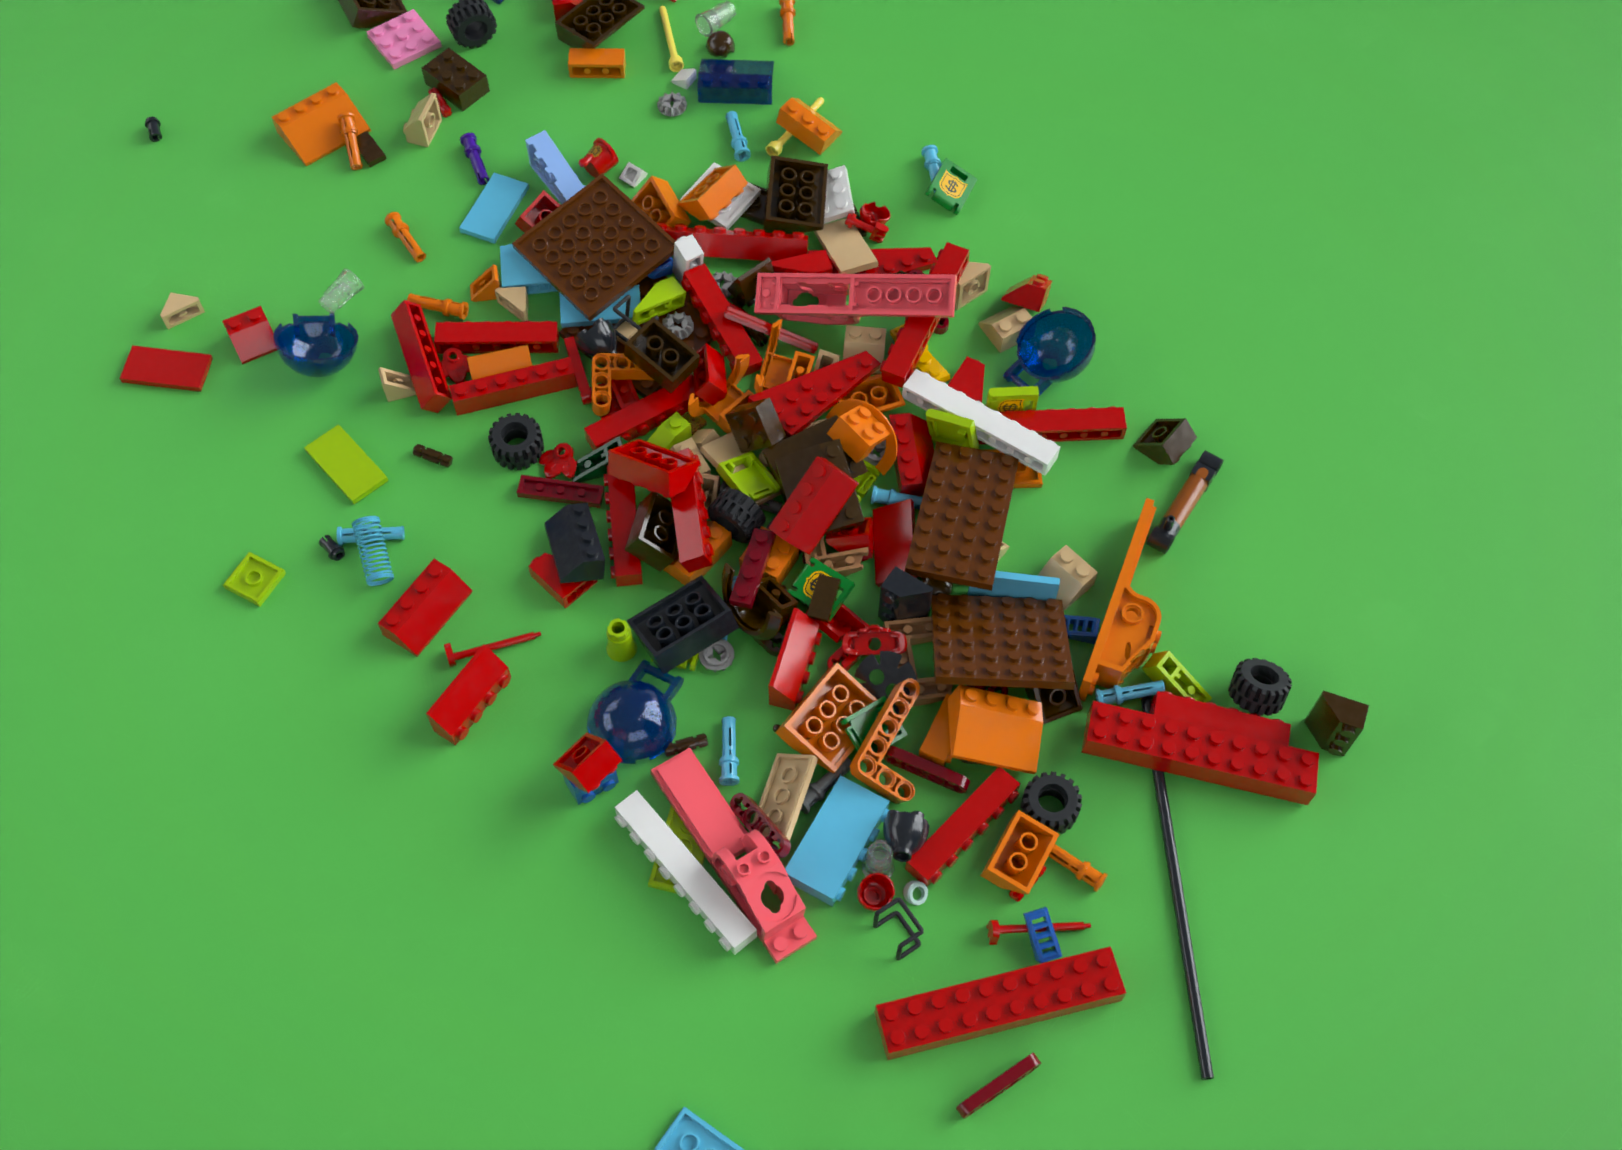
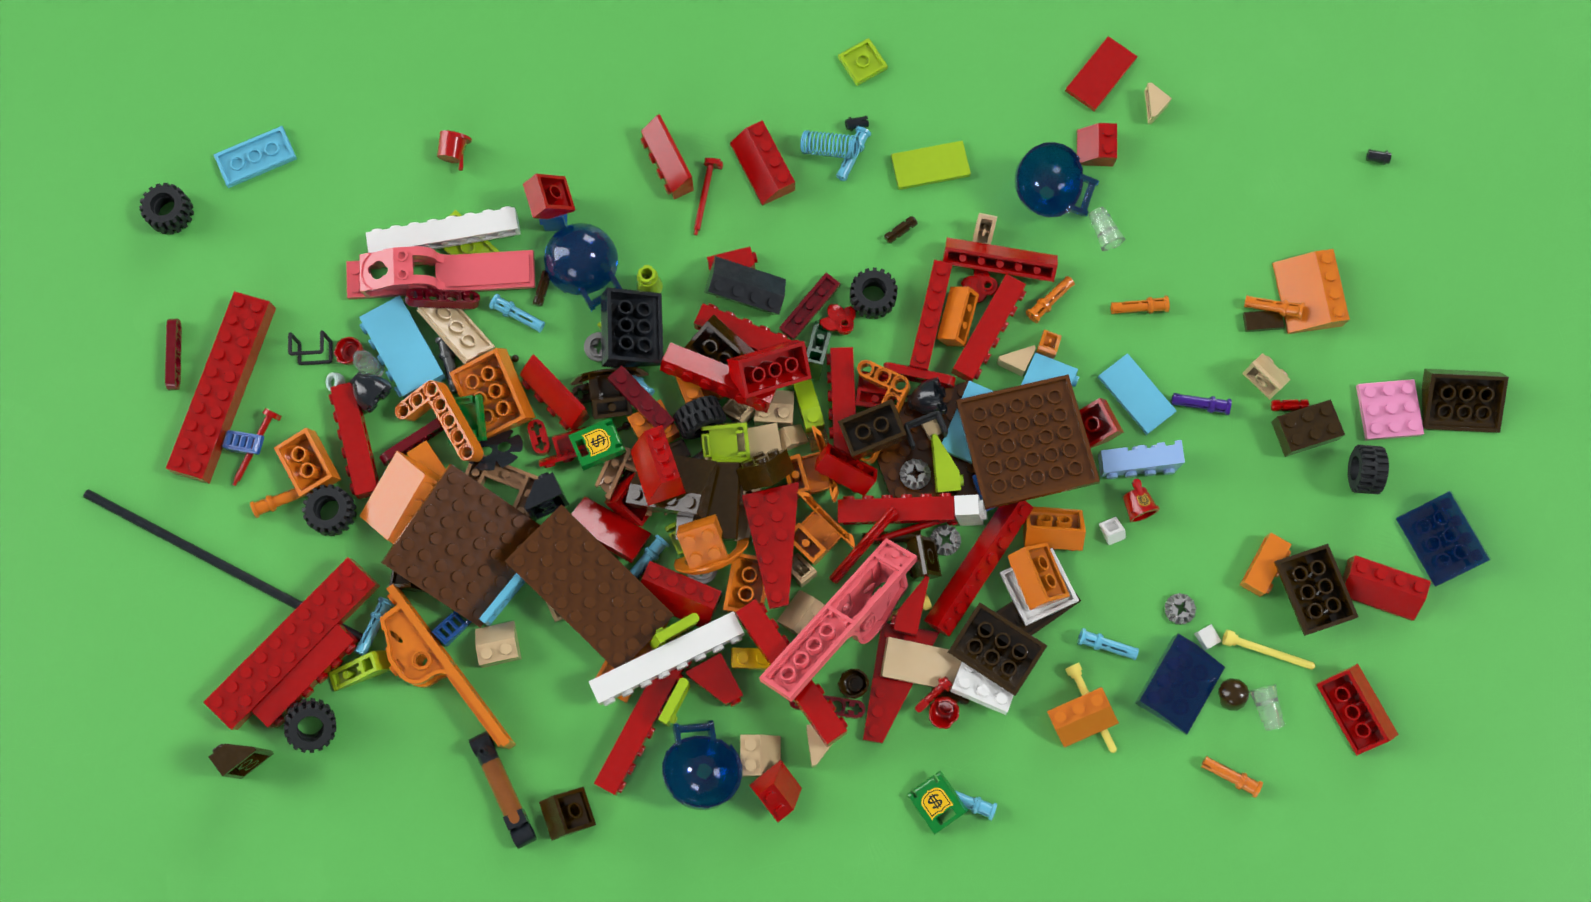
camera: 120 degrees right, 15 degrees up
dark brown tile [807,574,841,622] -> none
red piece [842,624,907,655] -> none
none -> red hat [437,130,472,171]

